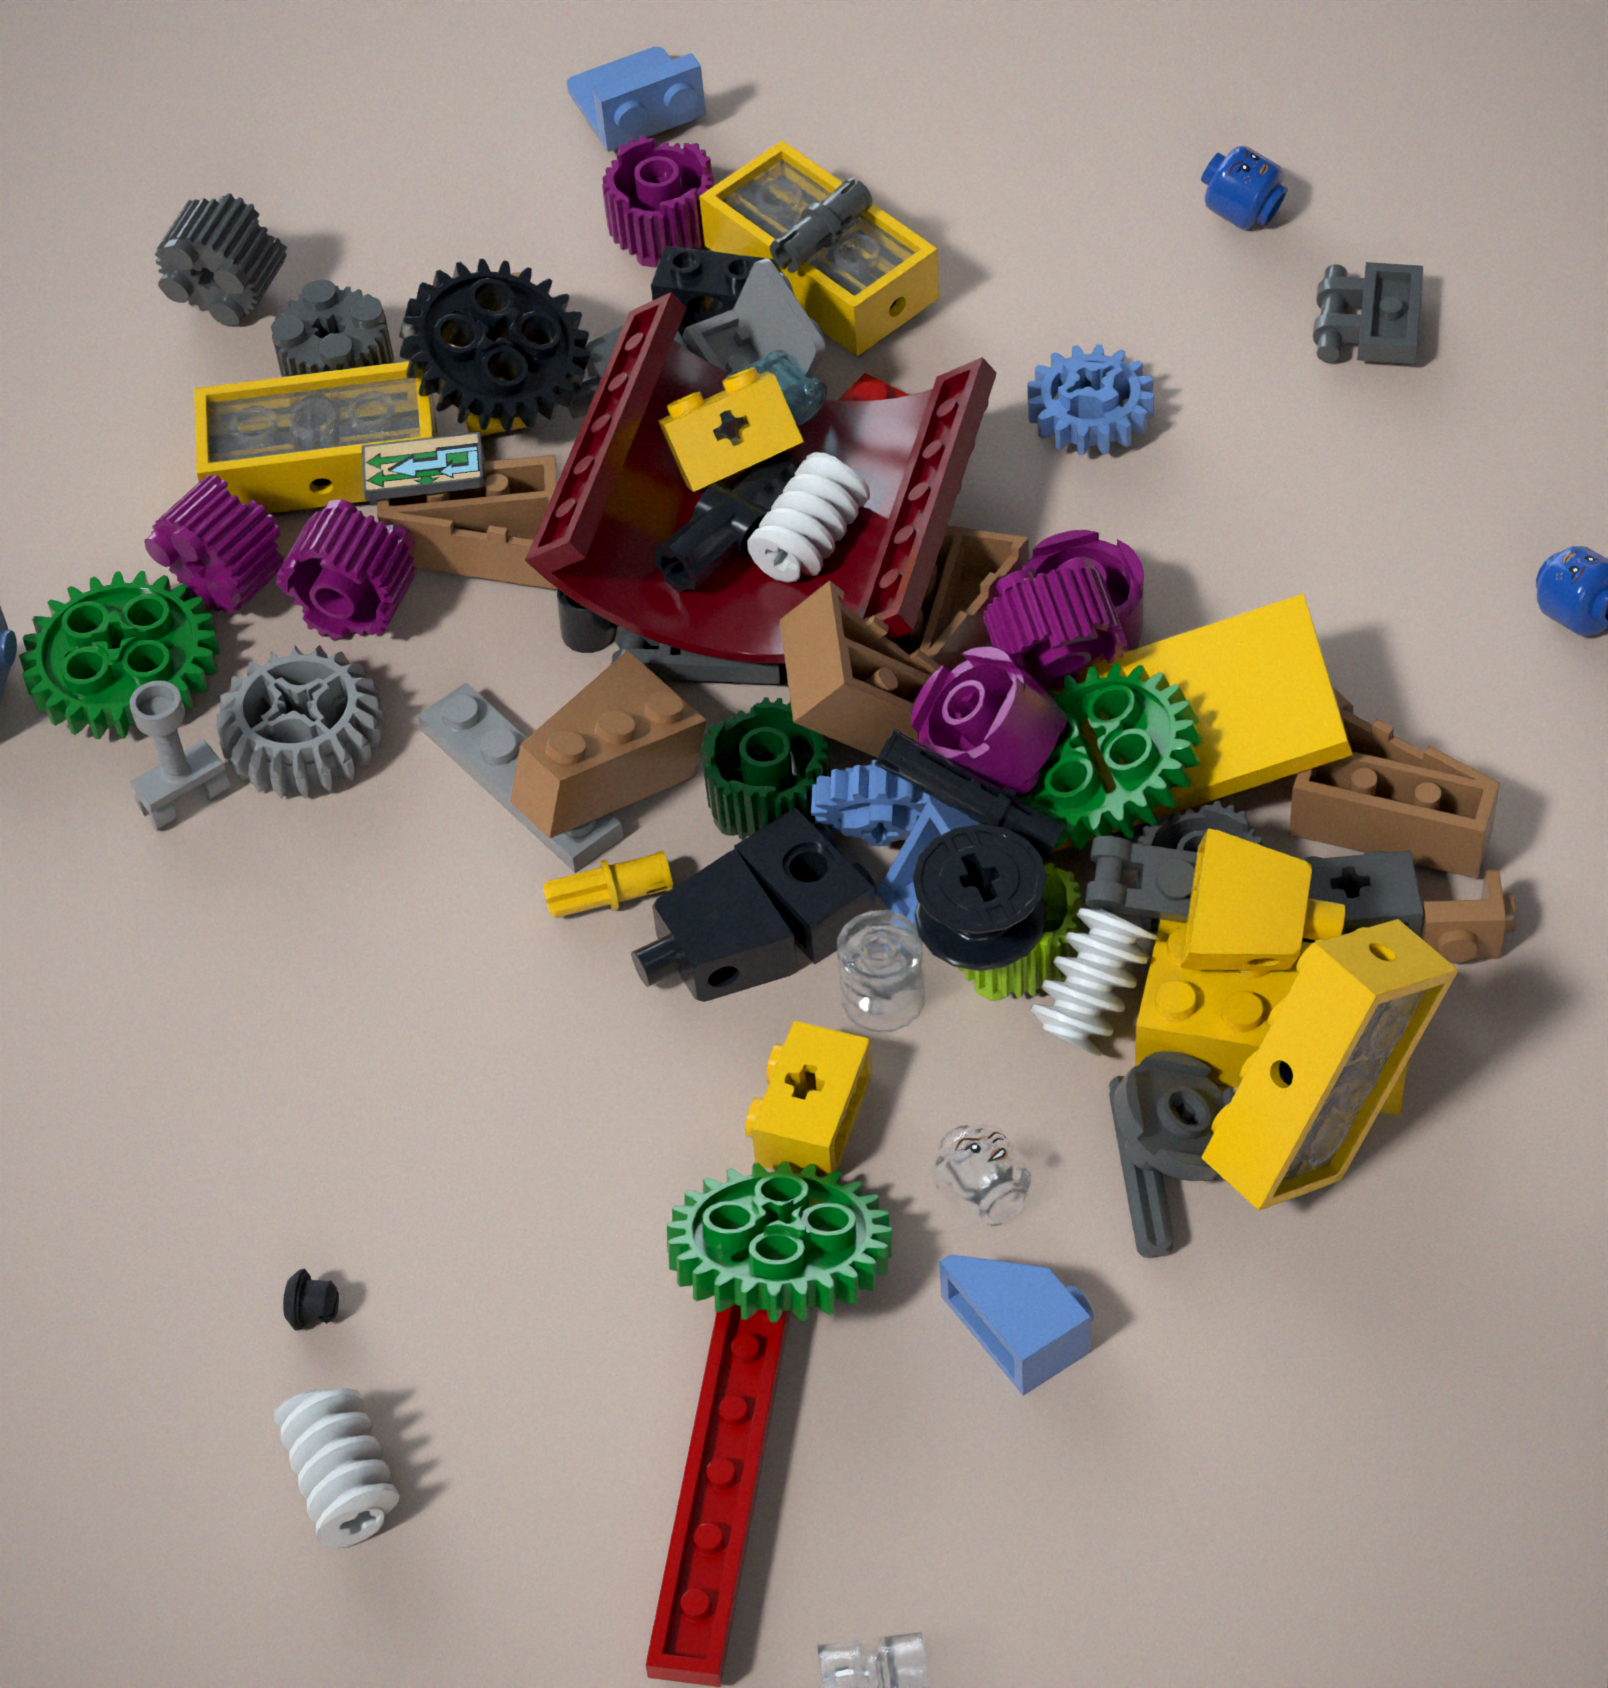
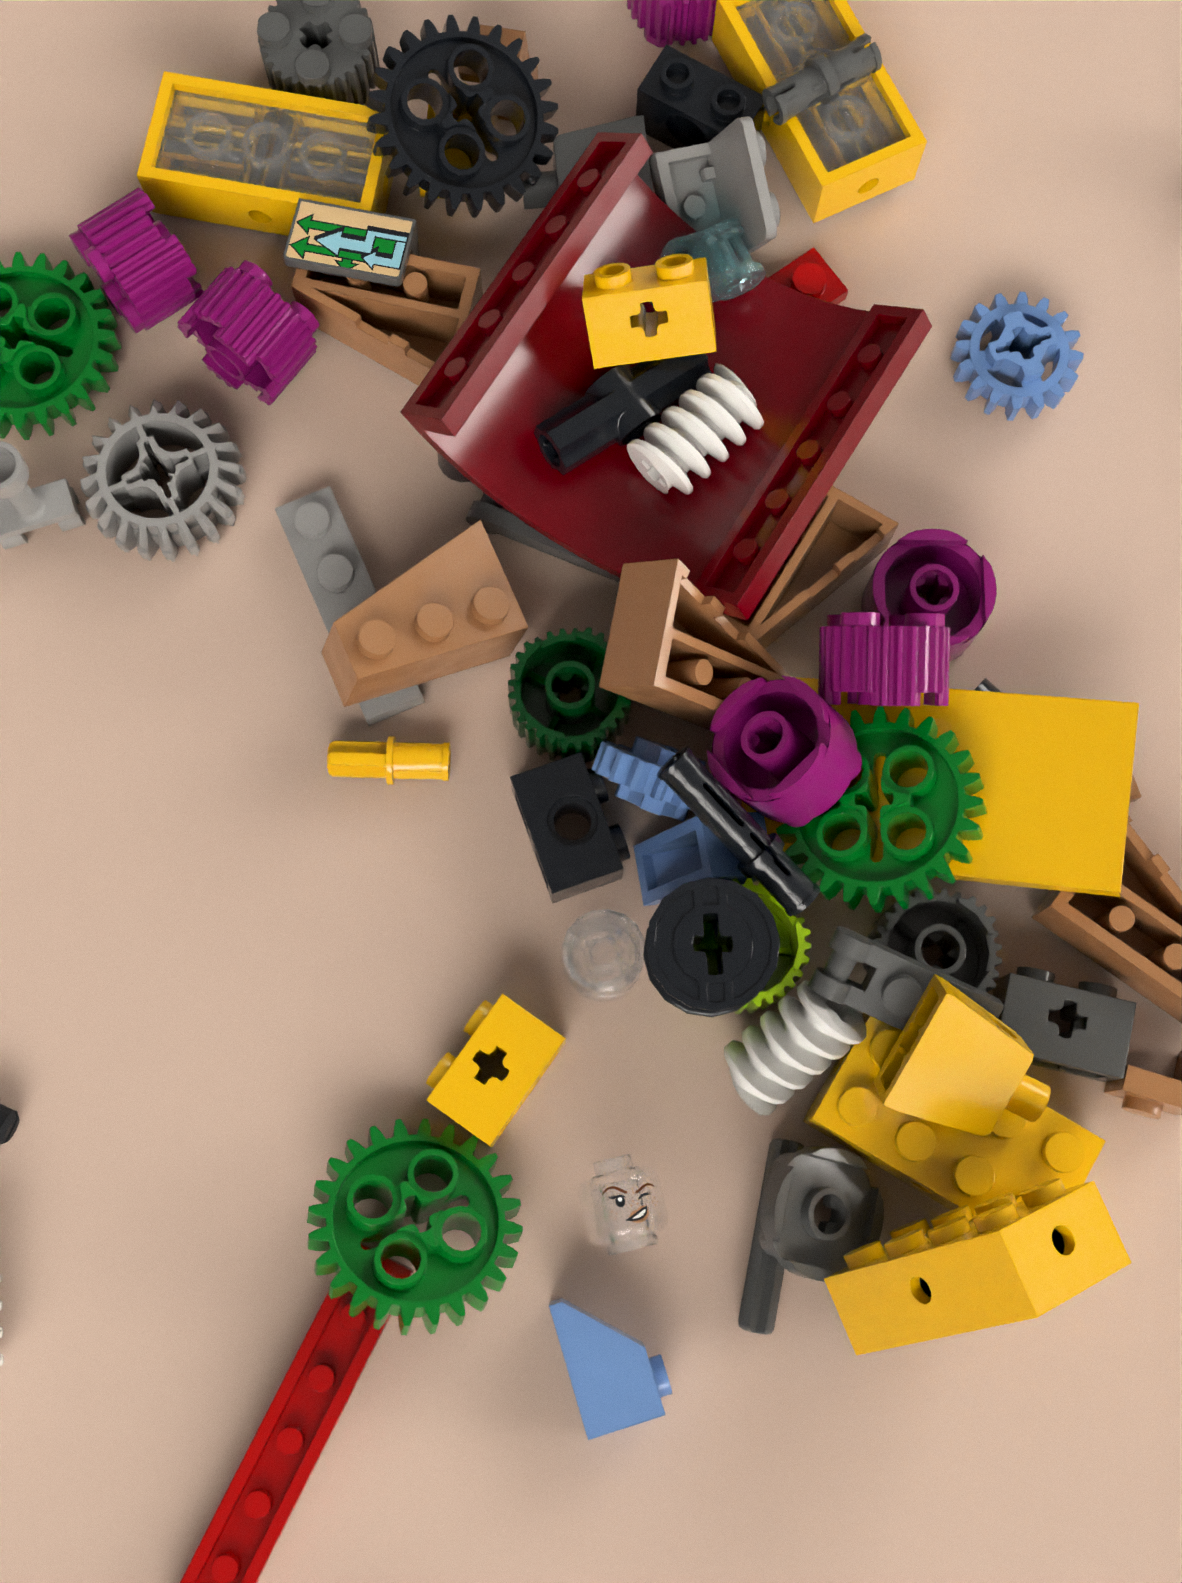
camera: 10 degrees right, 25 degrees up
black torso [631,849,797,1002] -> none

